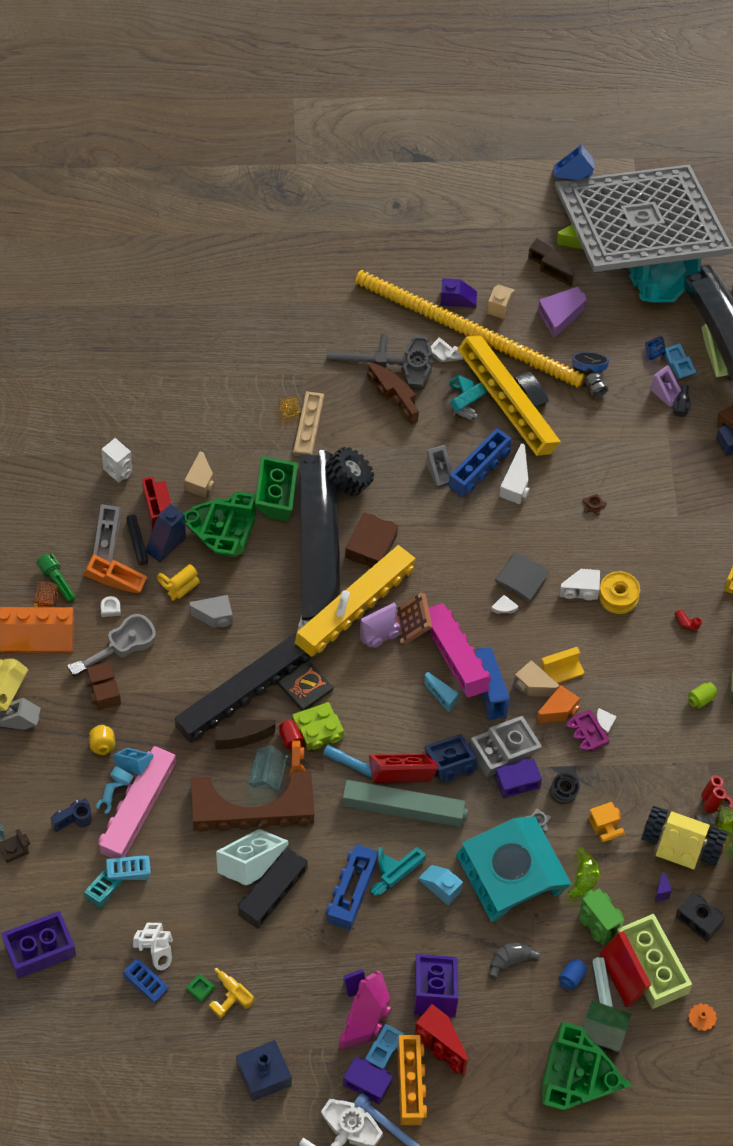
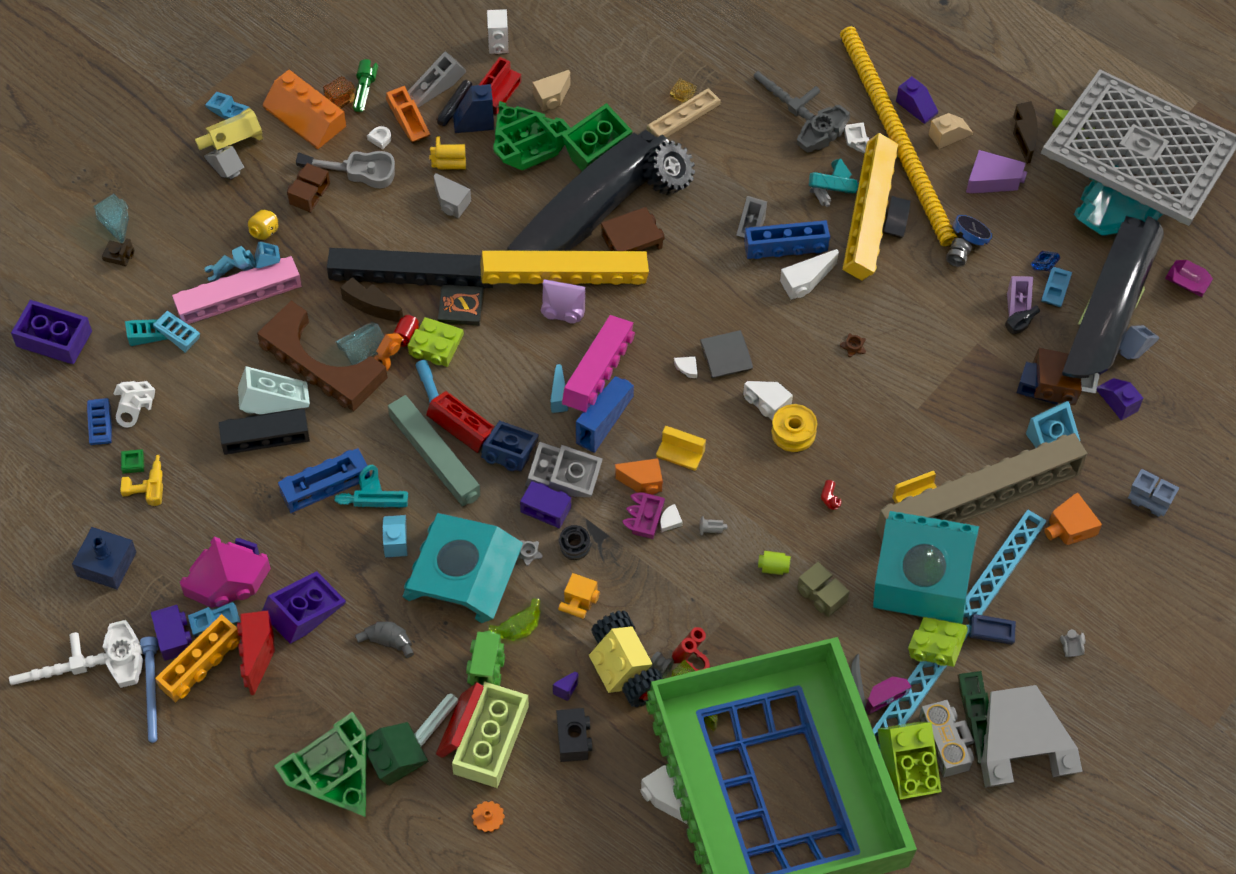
camera: 45 degrees right, 0 degrees up
dark blue plate [50,798,92,832] -> none
white tile [336,590,350,618] -> none
reddish brown slope [367,362,419,424] -> none
tile [397,593,432,645] -> none
tan slope [513,660,560,697] -> none
blue slope [554,144,595,180] -> none
blue brick [558,959,587,990] -> none
none -> light grey piece [699,516,727,536]

